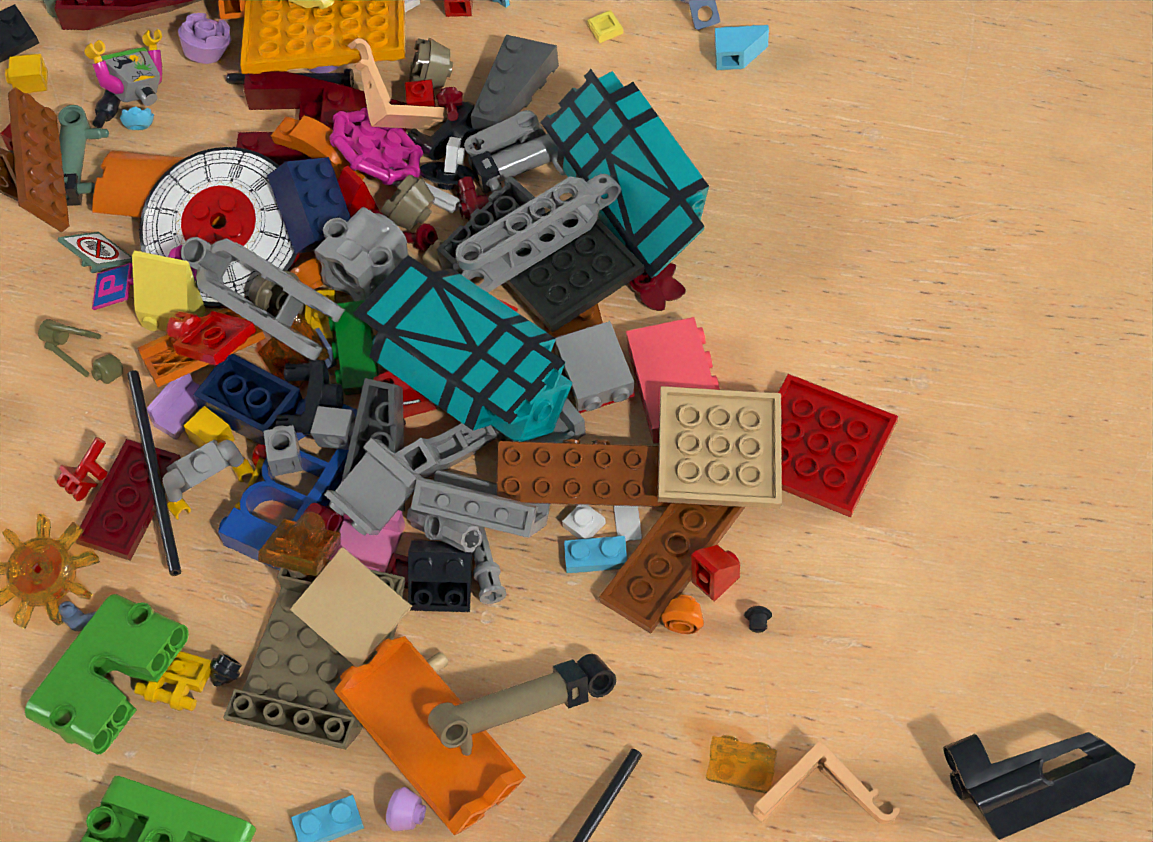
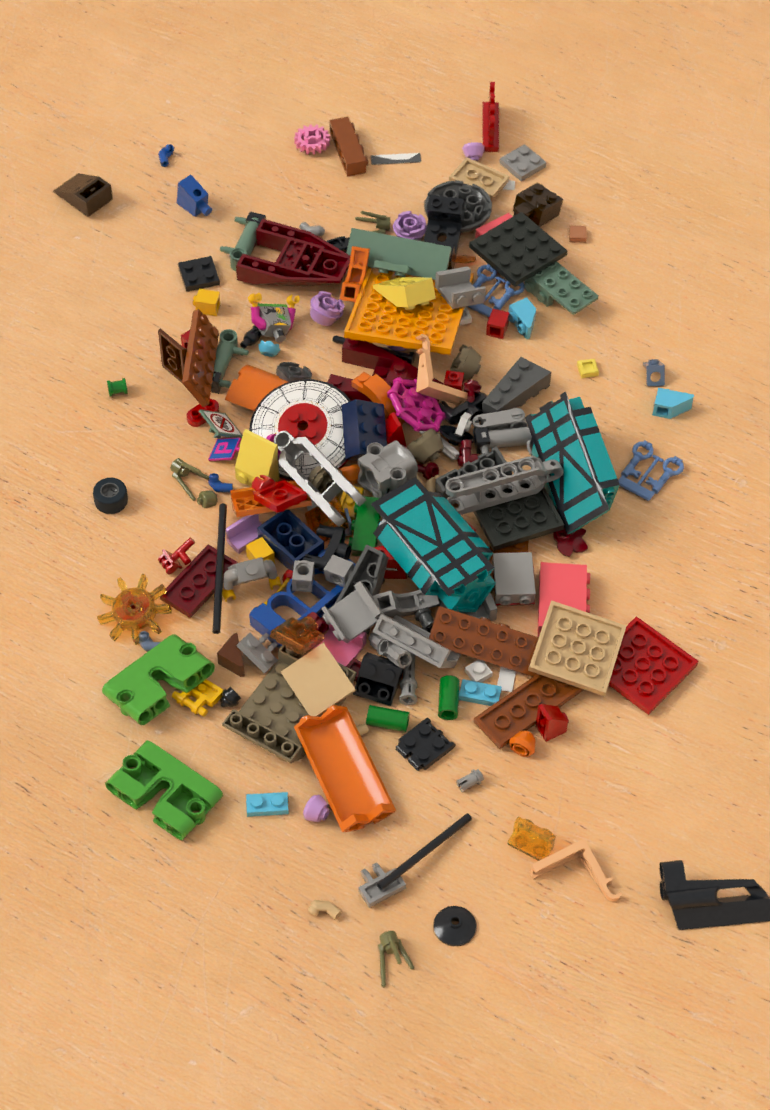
camera: 10 degrees right, 5 degrees down
dark tan piece [428,654,616,756] -> none
black piece [744,606,772,633] -> none
none -> red plate [187,399,219,427]
none -> blue arm [208,473,233,493]
none -> reddish brown slope [217,633,245,677]
none -> light grey hinge [236,633,278,674]
none -> dark grey tile [276,362,312,382]
none -> green pin [366,705,410,732]
none -> black plate [396,718,456,771]
none -> dark grey bush [415,608,434,632]
none -> green pin [438,675,460,720]
none -> light grey pin [456,769,484,792]
none -> medium blue piece [618,440,684,501]

